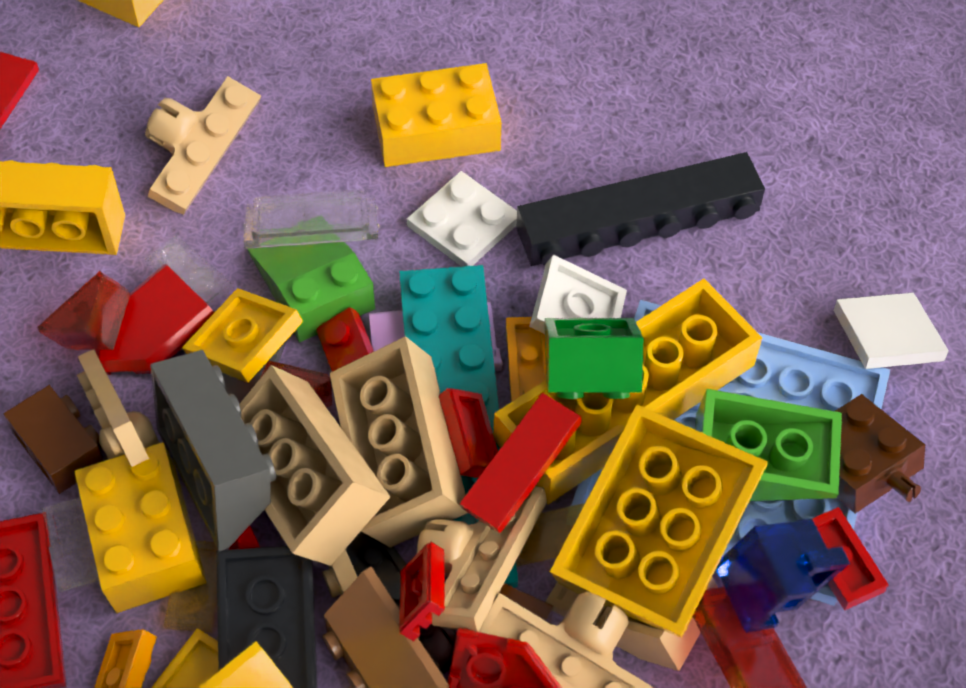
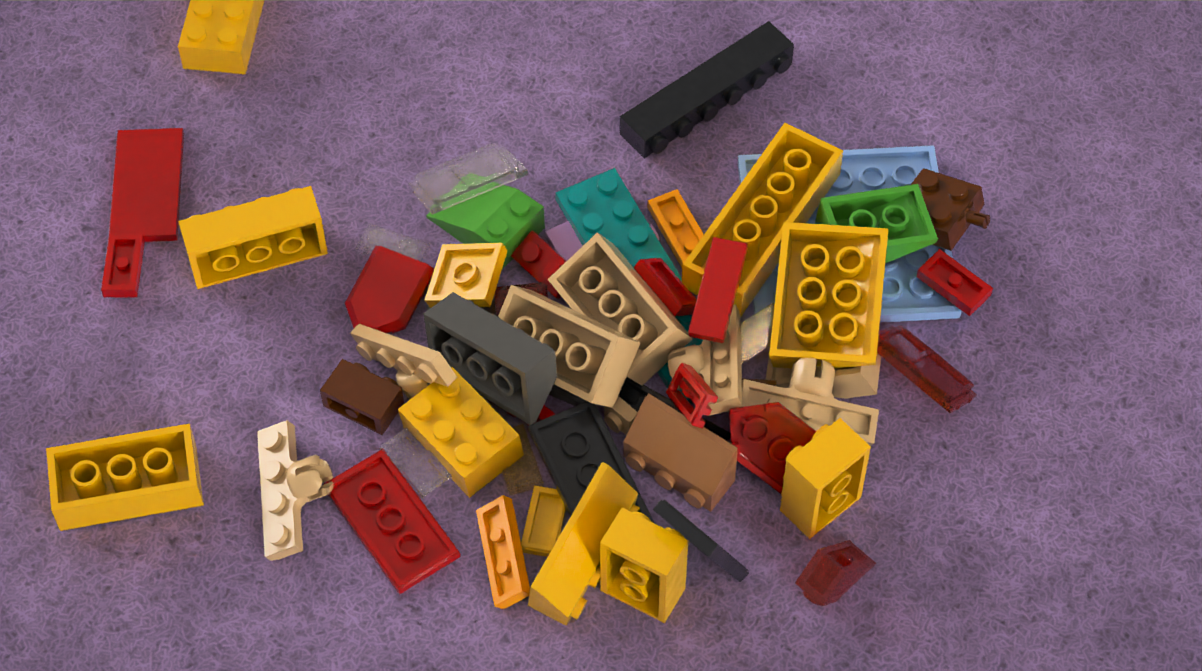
camera: 20 degrees left, 0 degrees up
clear red slope [37,271,130,350] -> none
tan plate [145,76,261,215] -> none
yellow brick [371,63,502,167] -> none
white plate [407,171,517,267] -> none
white plate [529,255,627,334] -> none
green slope [544,318,643,399] -> none
clear blue plate [716,519,850,633] -> none
white tile [833,293,949,369] -> none

